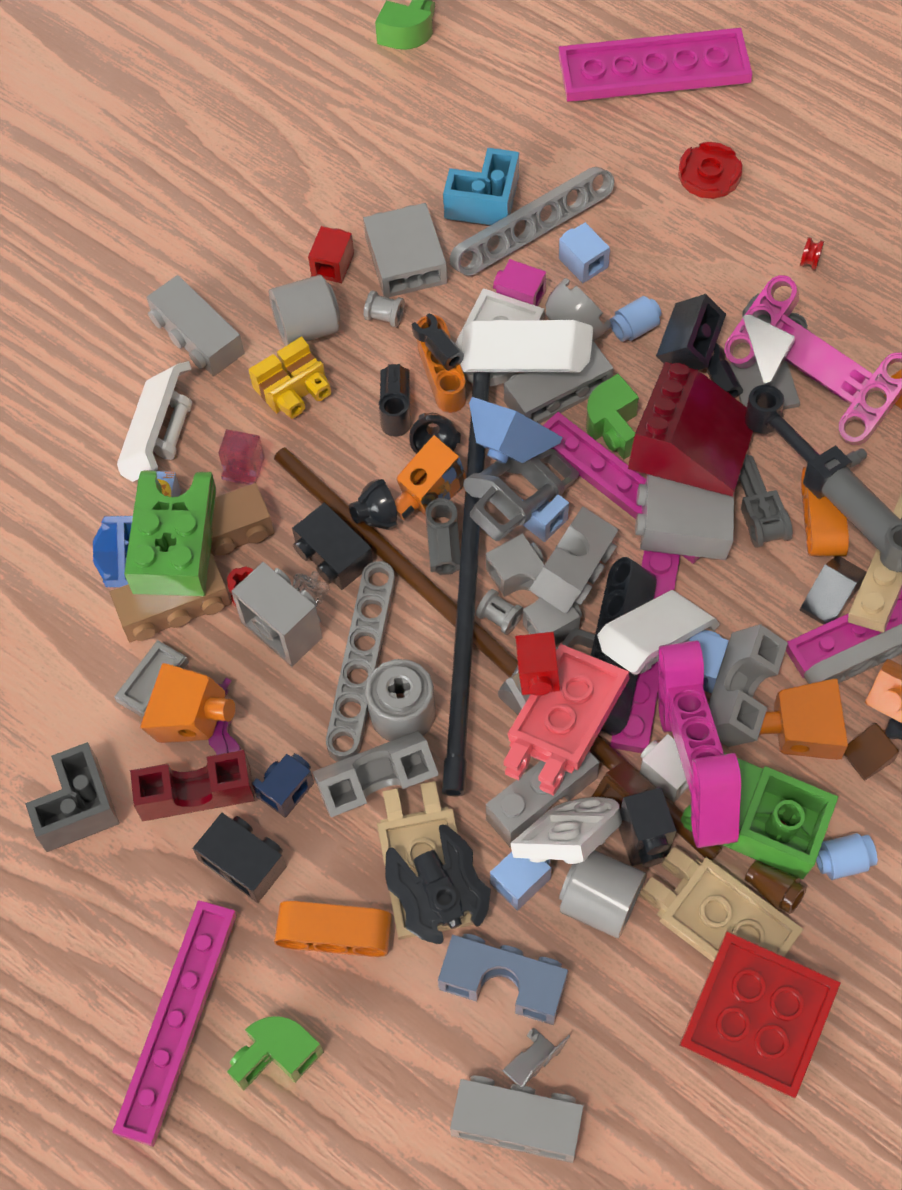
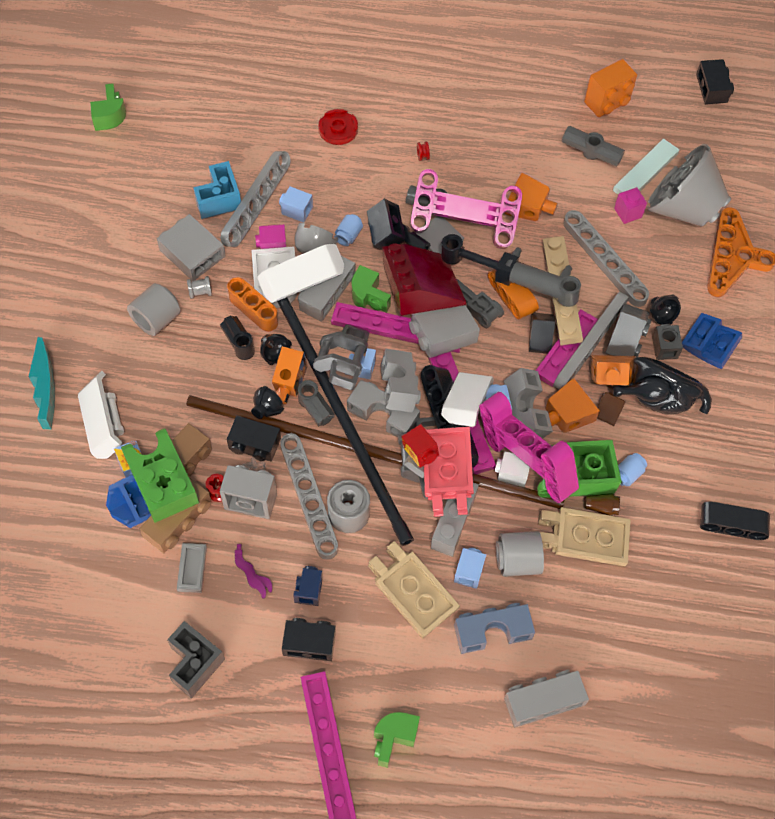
camera: 35 degrees left, 0 degrees up
dark red arch [130,750,255,822] -> none
orange torso [140,663,235,743] -> none
light grey brick [147,275,245,377] -> none
clear pink brick [218,429,265,485] -> none
yellow hips [248,336,331,419] -> none
orange beam [274,901,392,957] -> none
red brick [308,226,354,284] -> none
light grey arch [312,731,439,817] -> none
black piece [385,824,491,944] -> none
black bar [412,313,464,371] -> none
medium blue slope [469,397,563,464] -> none
light grey bush [476,589,524,635] -> none
light grey piece [502,1028,570,1088] -> none
white plate [510,797,622,864] -> none
dark pink plate [558,28,752,102] -> none
reddish brown slope [592,763,649,810] -> none
black brick [618,788,676,867] -> none
red plate [679,932,841,1099] -> none
slope [743,314,795,385] -> none
none -> teal slope [28,337,55,430]

